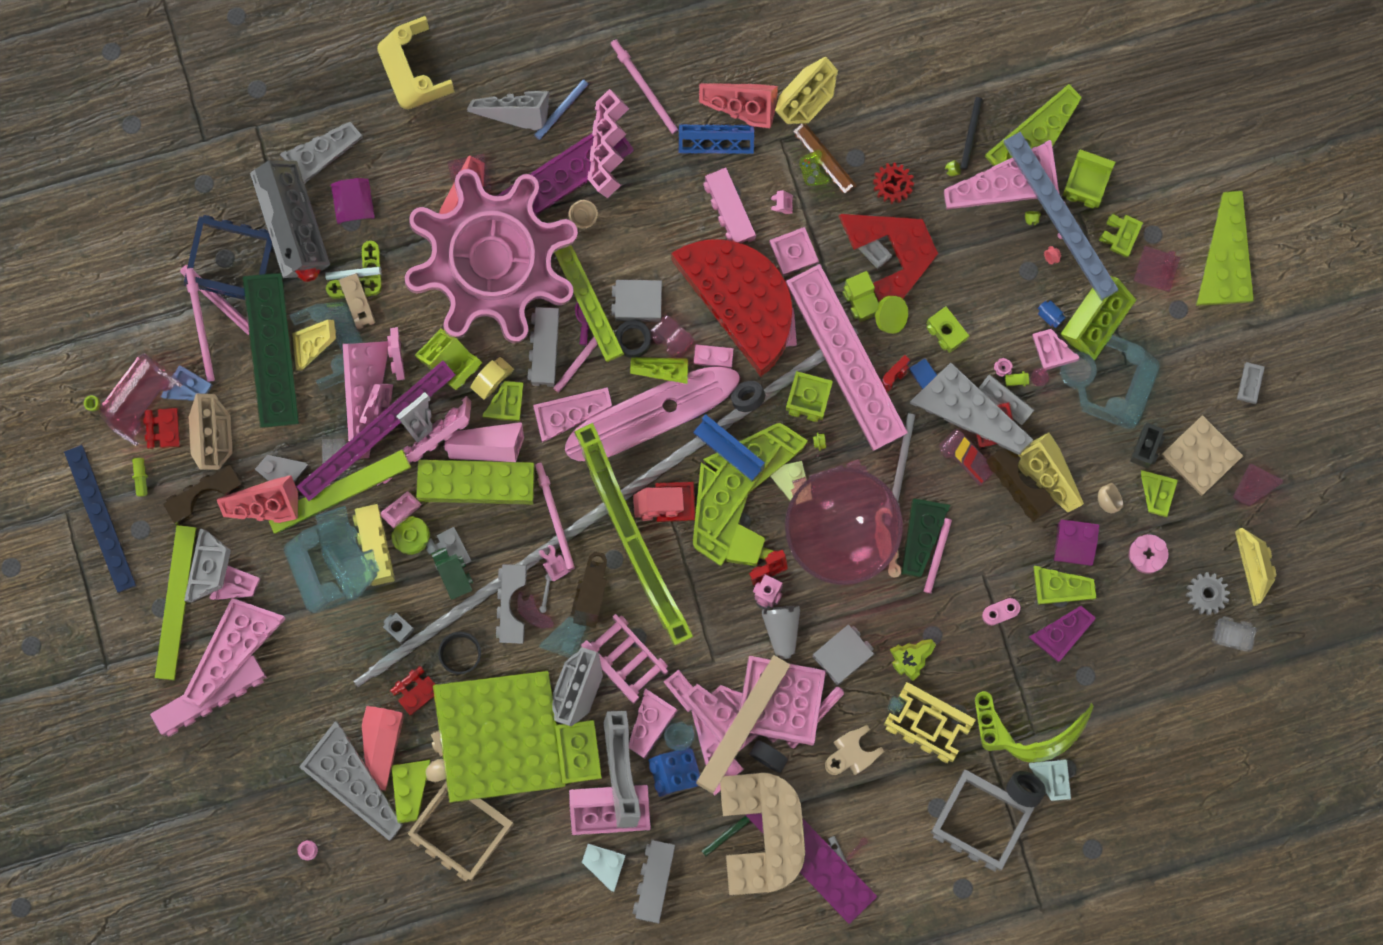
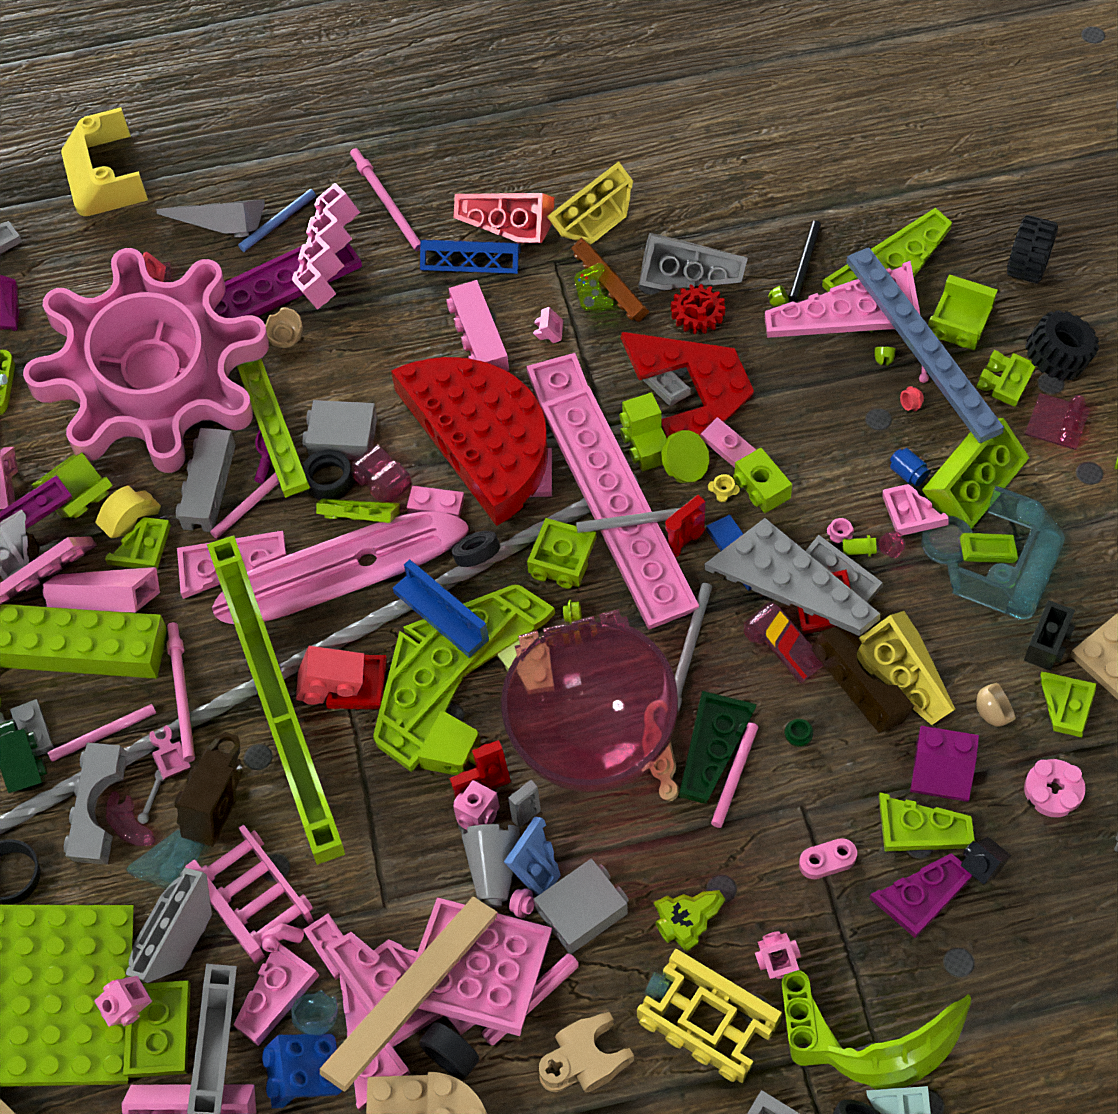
camera: 10 degrees right, 20 degrees down
none -> bright pink bar [47,704,157,762]
none -> bright pink brick [94,975,152,1027]
none -> bright pink arm [260,923,304,952]
none -> medium blue wing [504,817,561,896]
none -> light grey plate [508,780,541,827]
none -> bright pink plate [509,888,535,919]
none -> light grey bar [576,508,680,533]
none -> light grey wedge [639,233,748,290]
none -> bright pink plate [700,417,756,468]
none -> light yellow plate [708,474,740,502]
none -> bright pink brick [755,931,801,979]
none -> dark green plate [784,719,813,747]
none -> lime tile [959,533,1018,563]
none -> black brick [960,837,1012,885]
none -> black tyre [1007,214,1058,284]
none -> black tyre [1025,310,1099,380]

